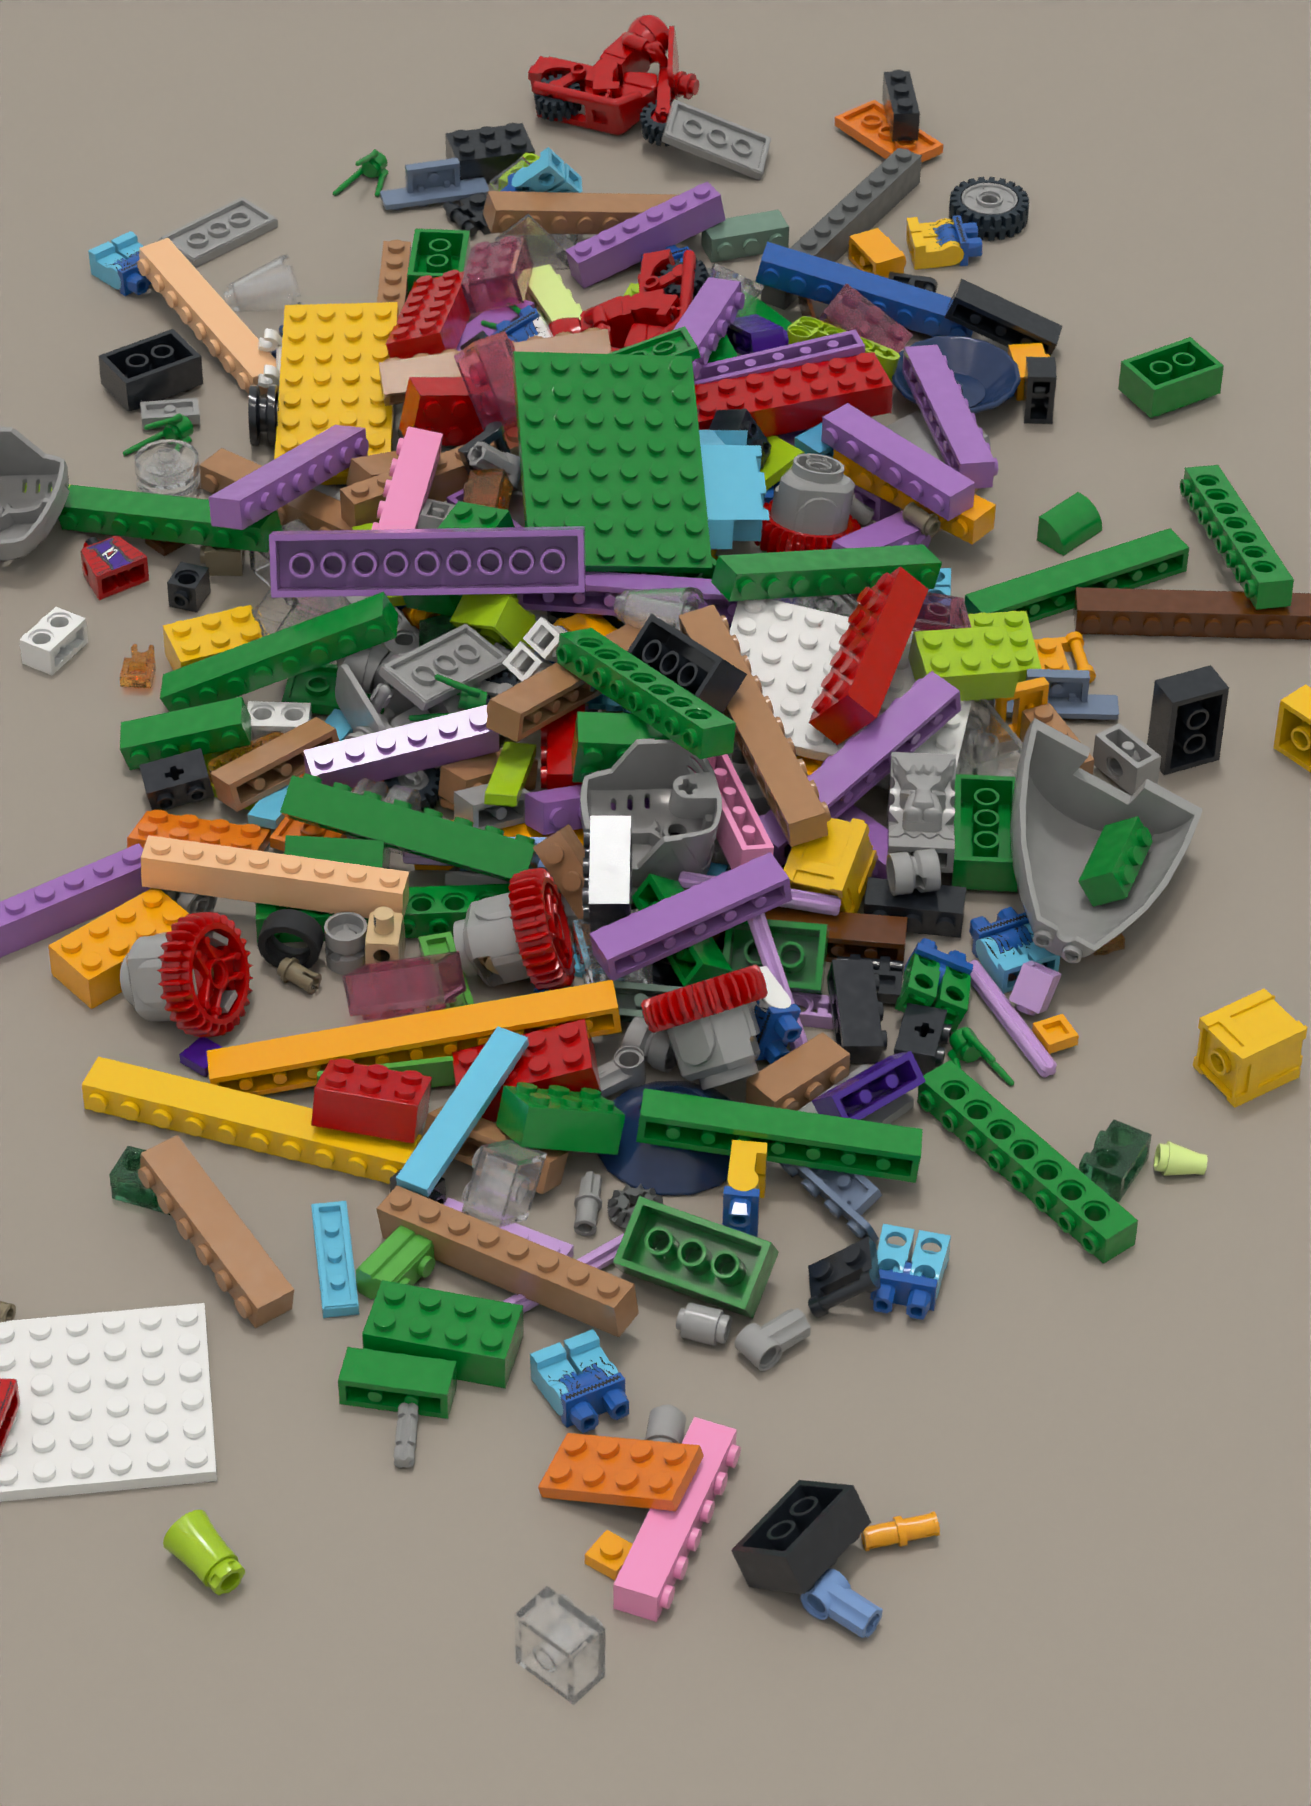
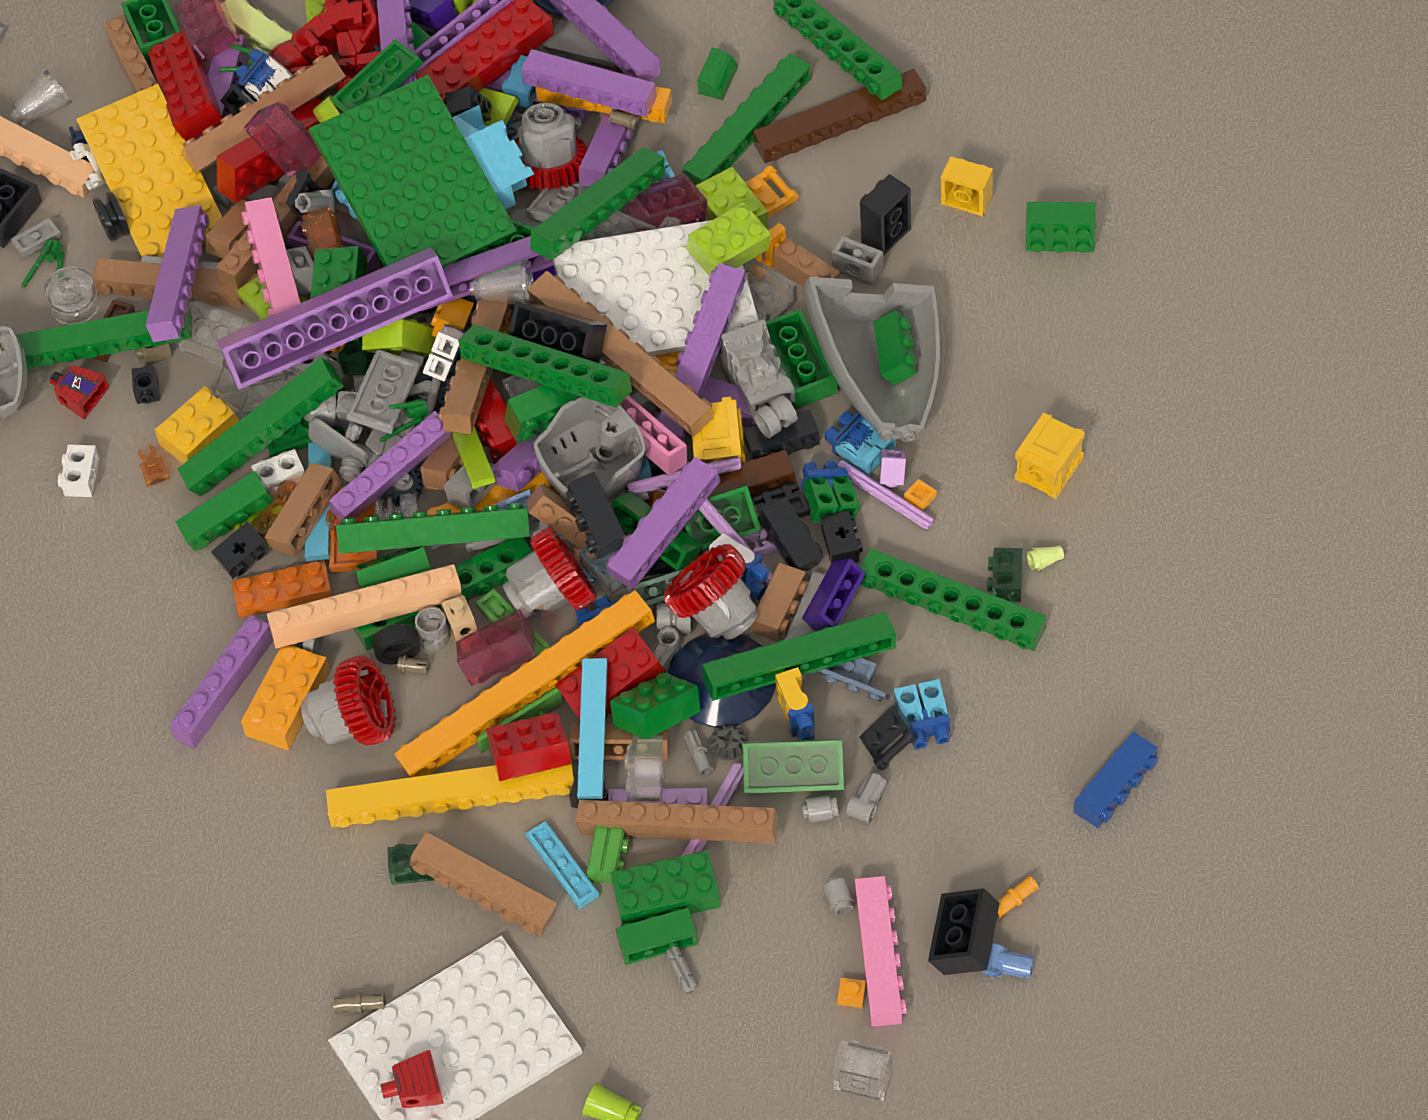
camera: 20 degrees left, 15 degrees up
dark purple tile [179,1037,223,1077] -> none
hips [530,1329,629,1433] -> none
orange plate [538,1433,704,1511] -> none
red brick [808,566,929,746] -> none
green plant [947,1027,1014,1086] -> none
sand blue bracket [993,669,1119,720] -> none
none -> blue brick [1074,732,1158,828]

